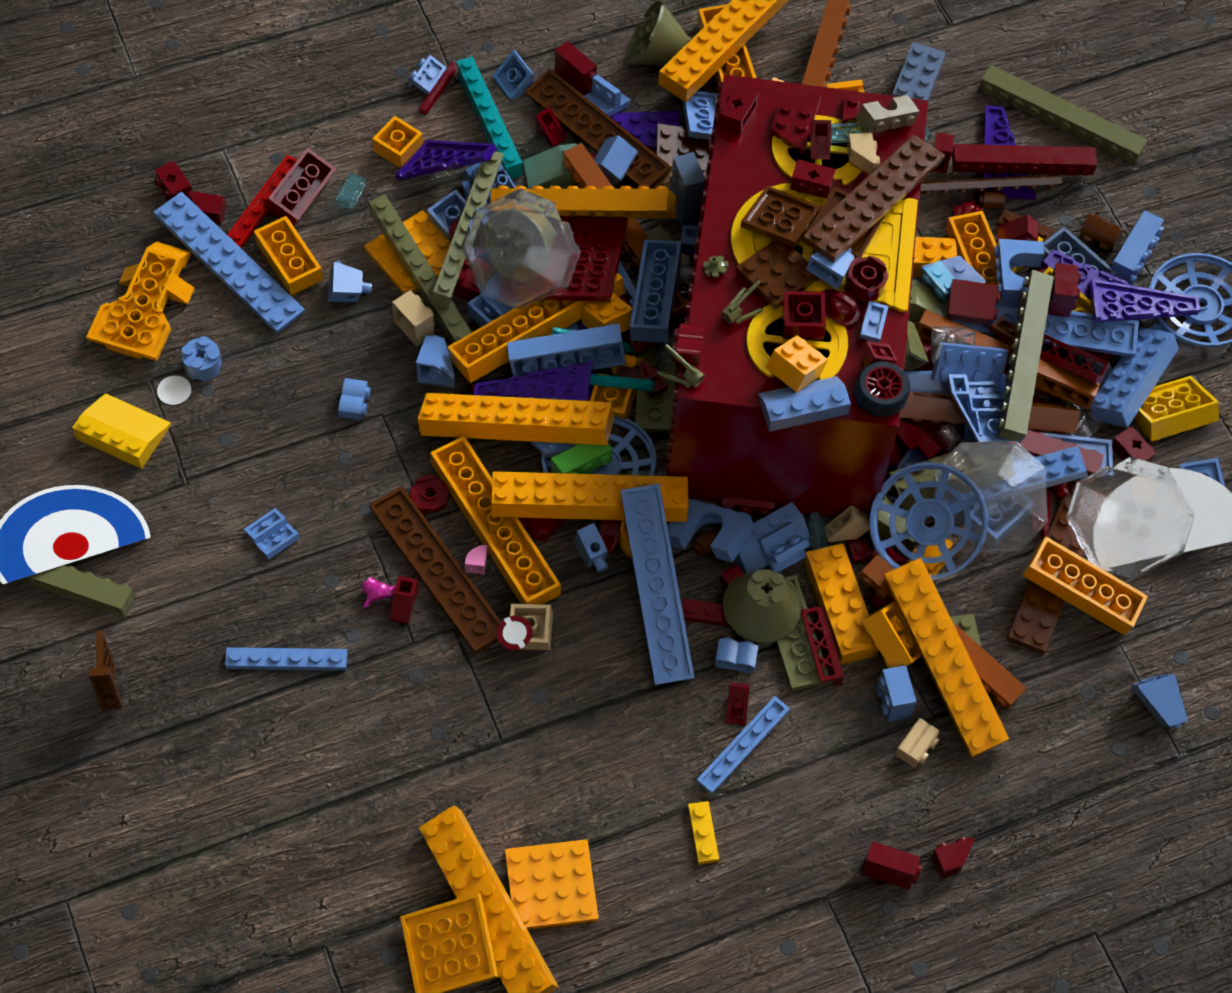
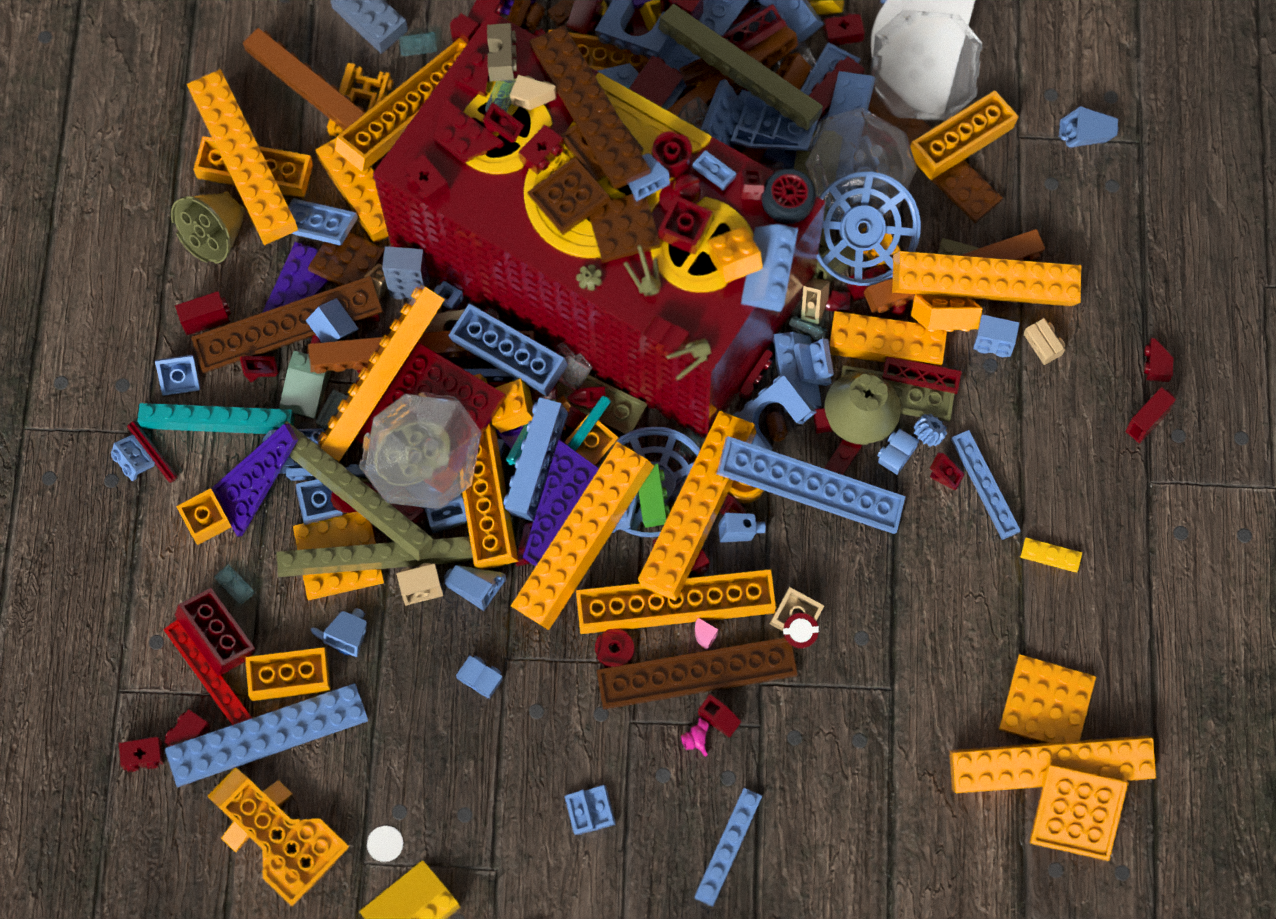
camera: 60 degrees left, 10 degrees up
medium blue brick [182,336,222,382] -> none
medium blue bracket [585,75,631,117] -> none
none -> medium blue gear [914,414,947,447]

